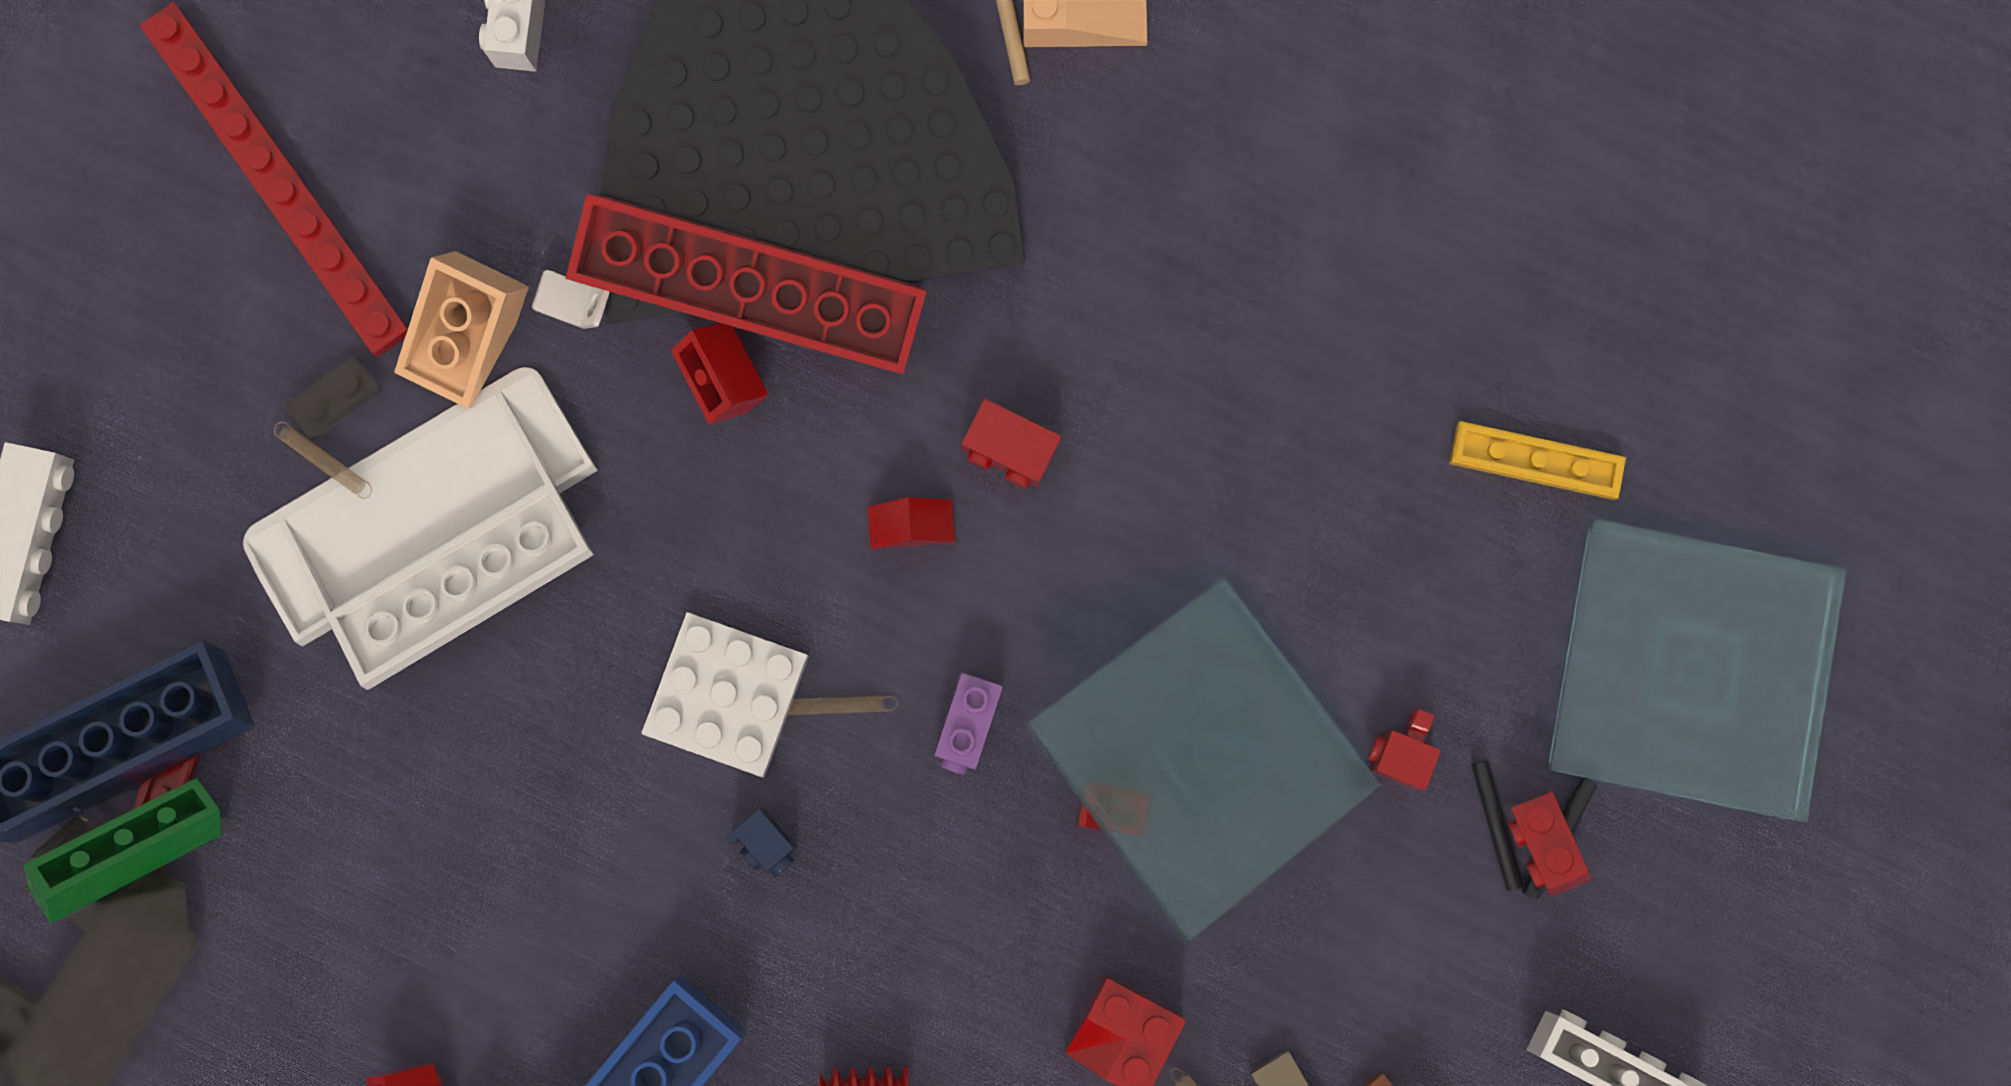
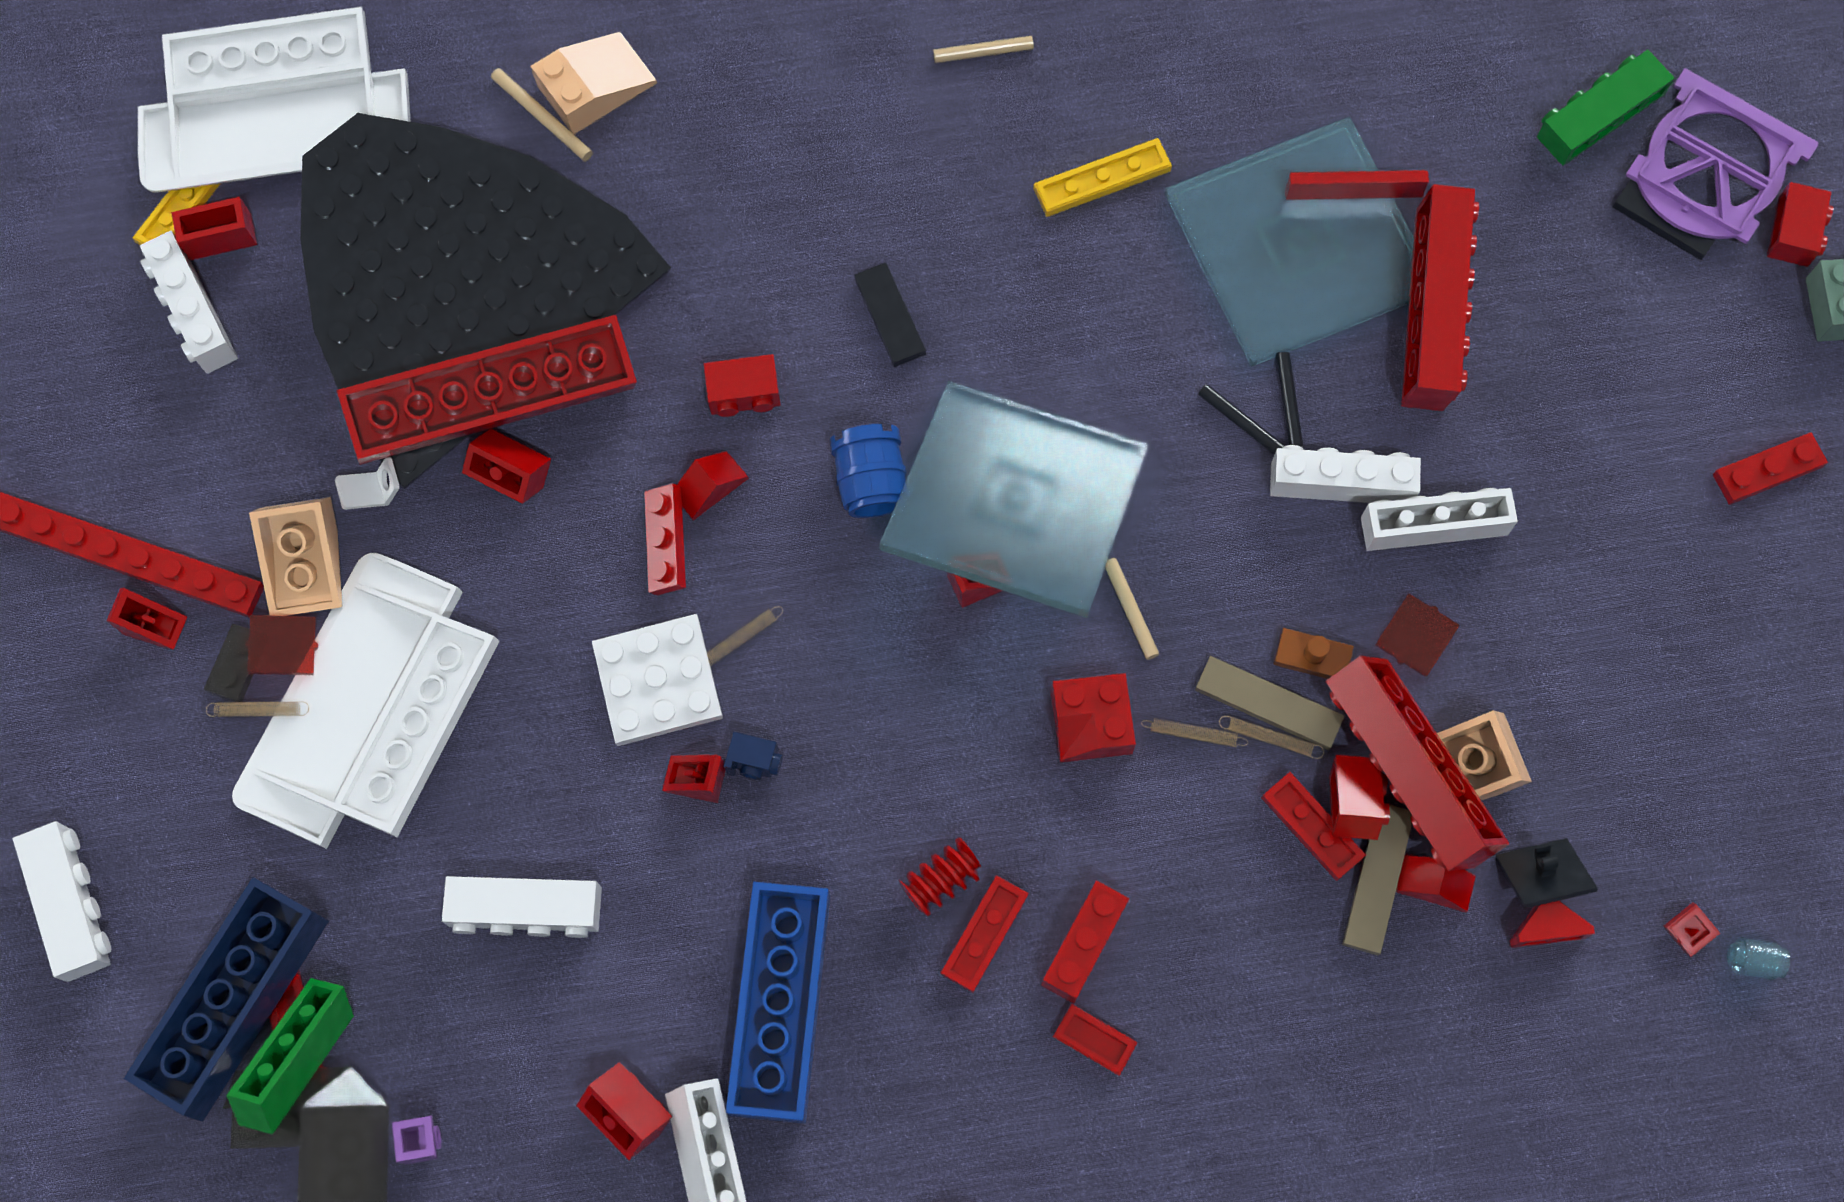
camera: 30 degrees left, 10 degrees down
medium lavender brick [934,673,1003,775] -> none
red brick [1367,709,1441,791] -> none
red brick [1508,791,1592,897] -> none
none -> red slope [106,588,187,650]
none -> clear red piece [245,615,318,675]
none -> medium lavender brick [392,1116,441,1164]
none -> white brick [442,876,602,938]
none -> plate [644,483,686,596]
none -> red slope [662,754,726,803]
none -> blue piece [829,424,907,518]
none -> black tile [854,263,926,367]
none -> tan bar [933,36,1034,63]
none -> tan bar [1103,558,1159,660]
none -> white brick [1270,445,1421,503]
none -> red tile [1285,170,1429,200]
none -> red brick [1401,184,1479,411]

